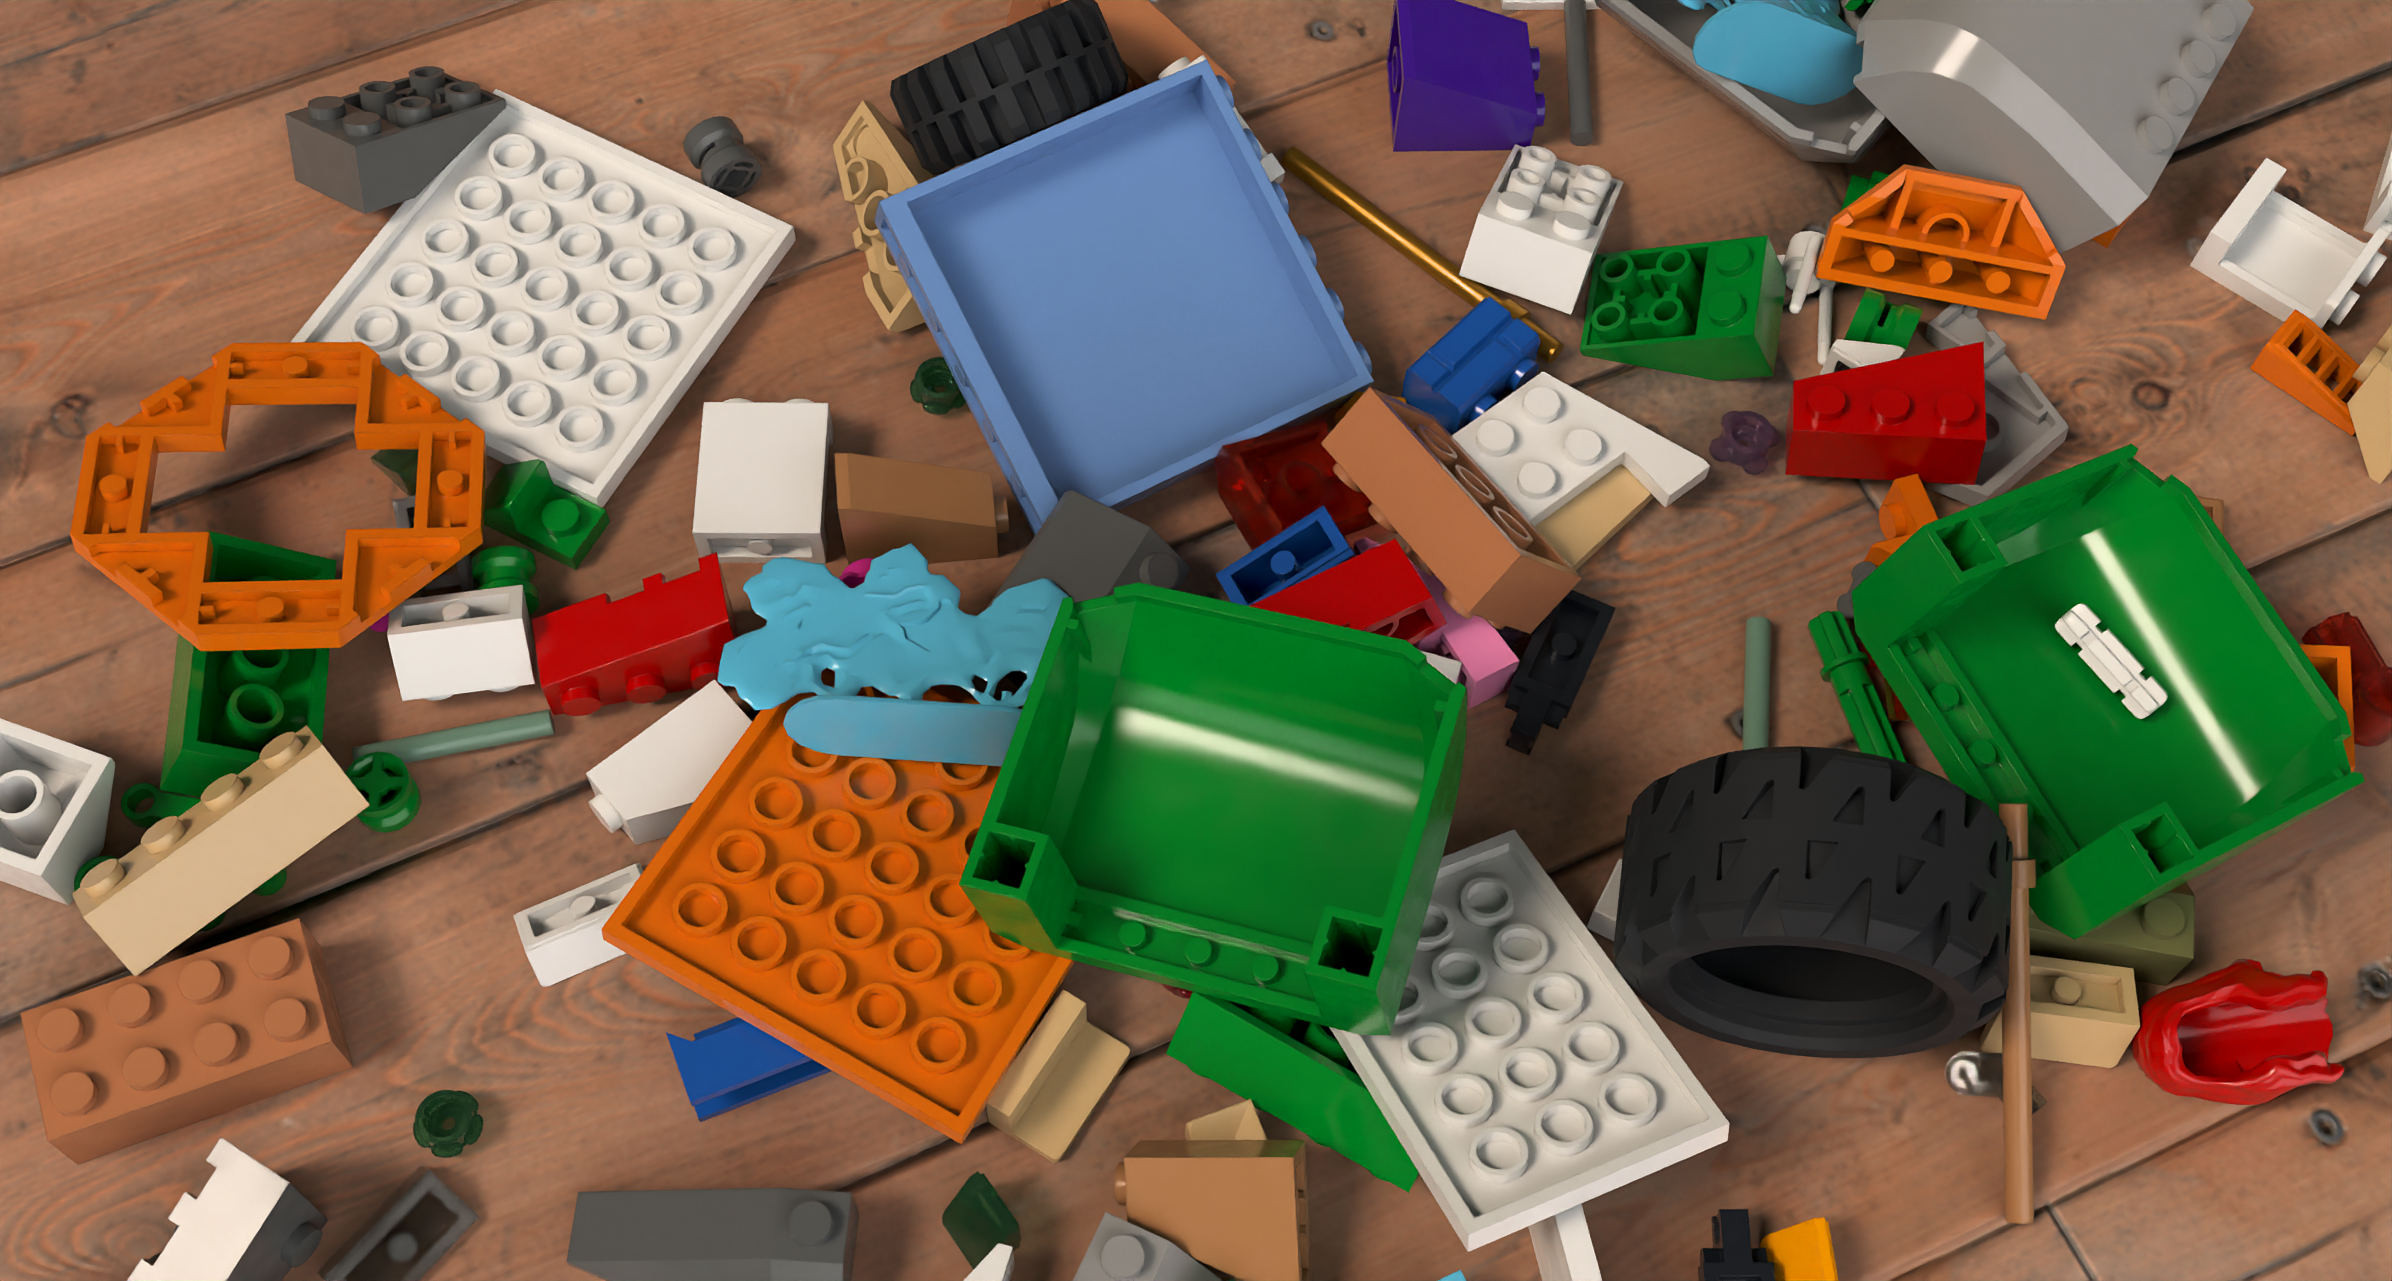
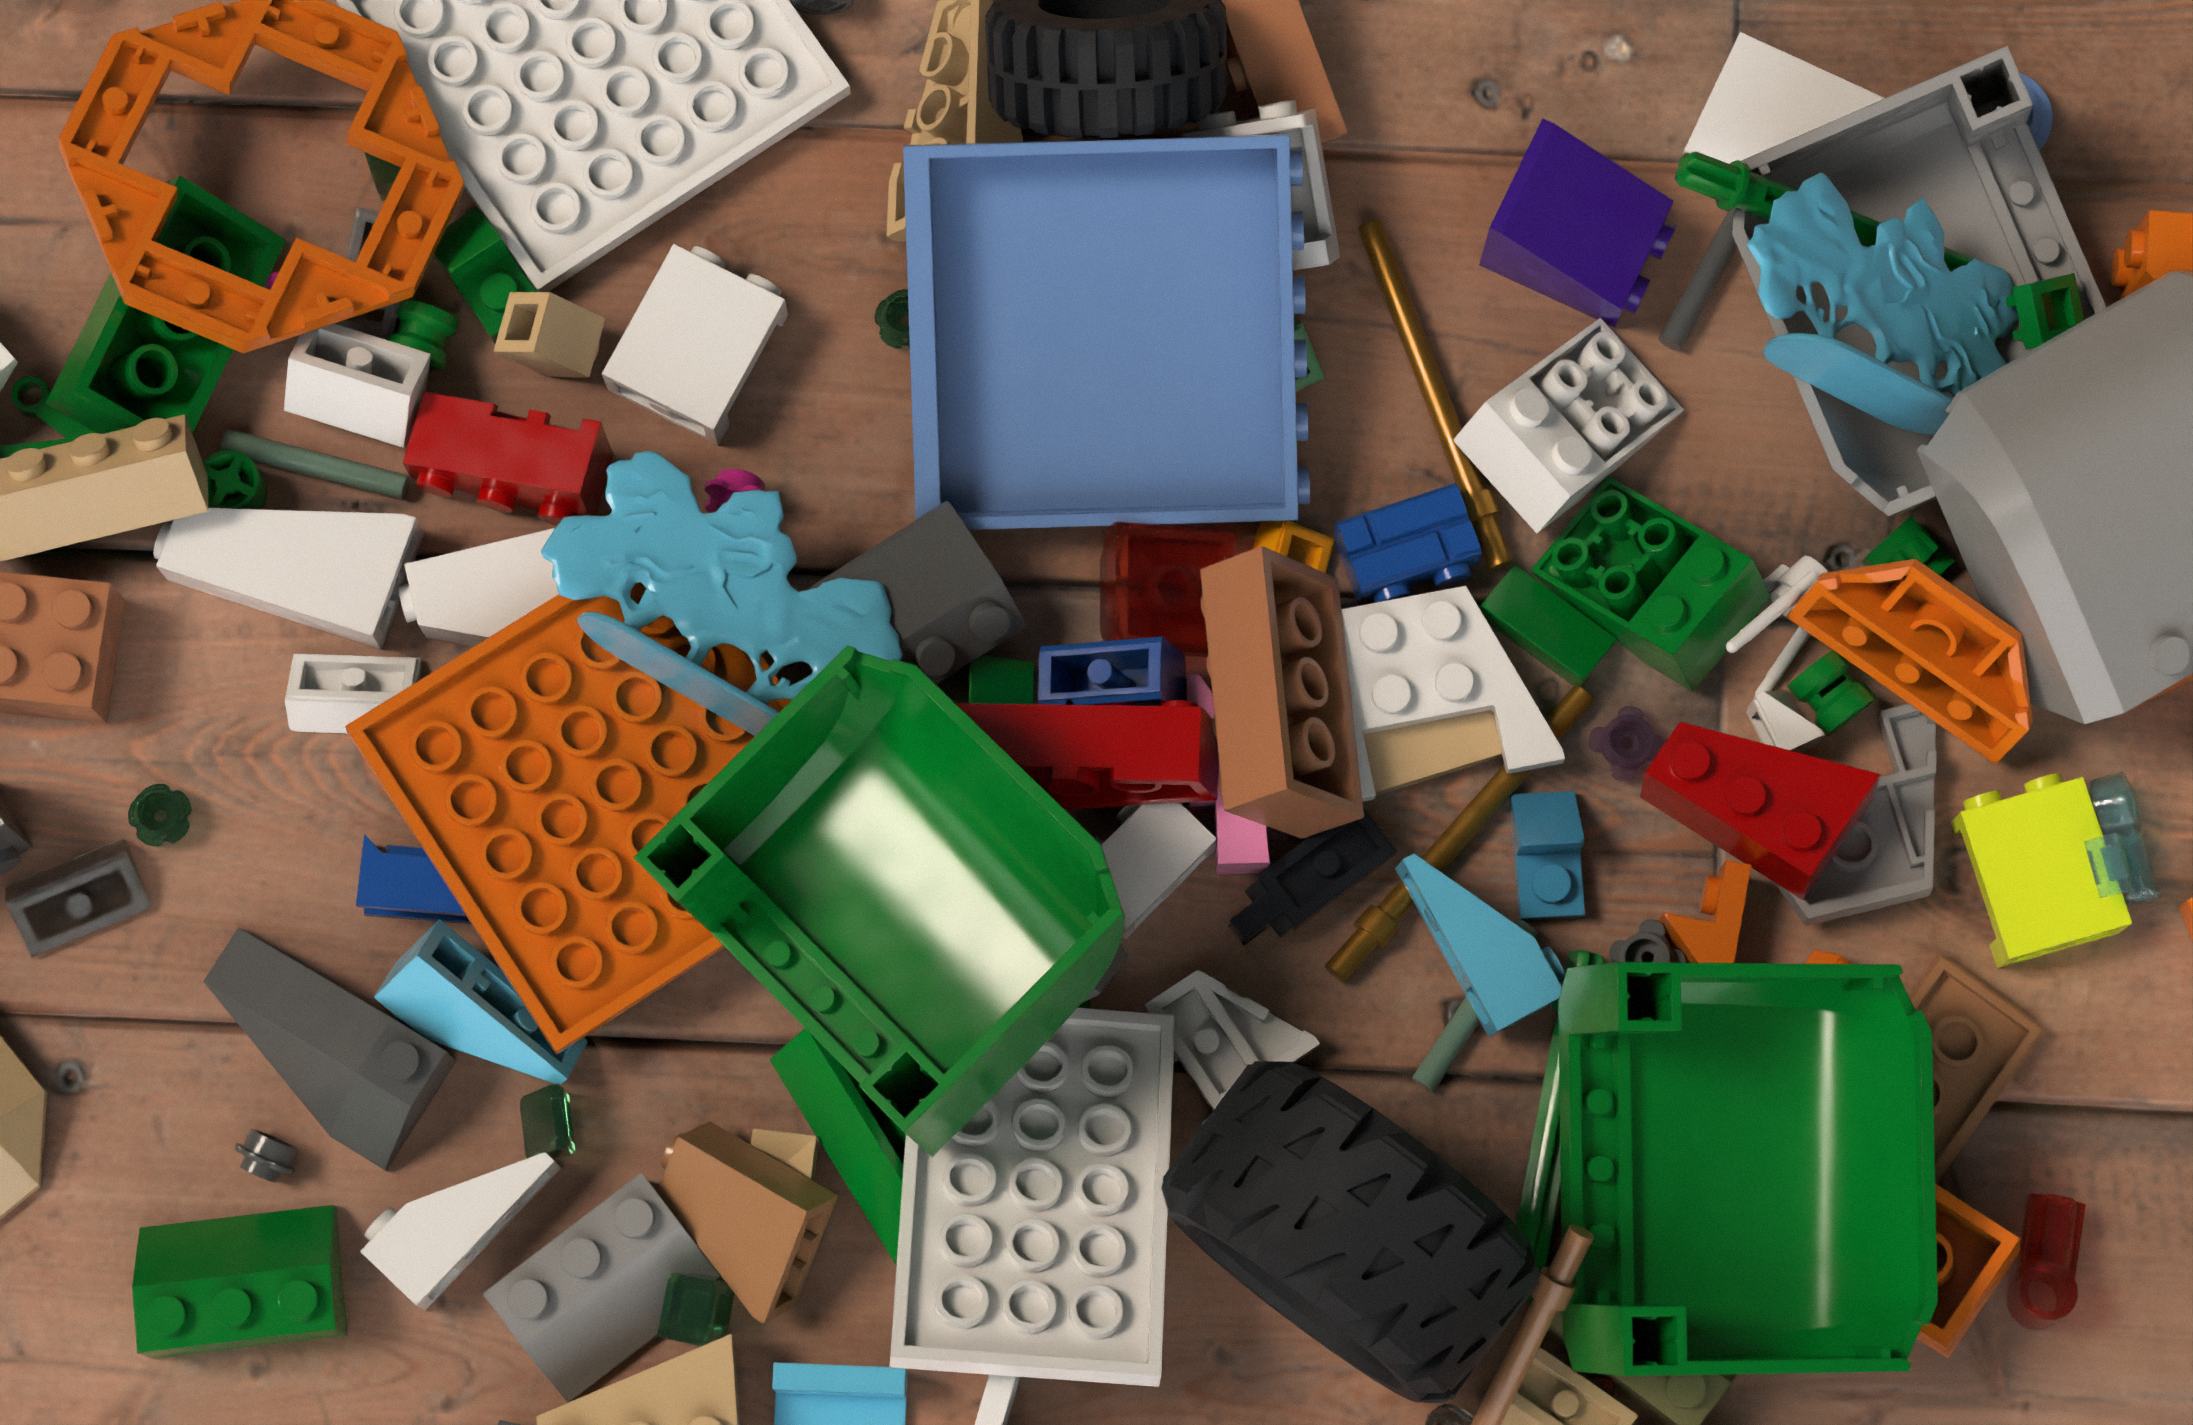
camera: 30 degrees right, 15 degrees up
medium nougat slope [834,453,1009,566] -> none
tan panel [986,989,1130,1163] -> none
white axle [2055,603,2168,720] -> none
none -> white slope [153,508,424,650]
none -> medium azure slope [374,919,588,1085]
none -> tan brick [493,292,605,378]
none -> white wing [1144,970,1320,1111]
none -> pearl gold bar [1324,685,1594,983]
none -> medium azure slope [1395,854,1565,1038]
none -> green slope [1479,565,1617,687]
none -> dark azure slope [1509,791,1585,922]
none -> neon yellow panel [1950,773,2132,969]
none -> clear light blue piece [2084,771,2162,907]

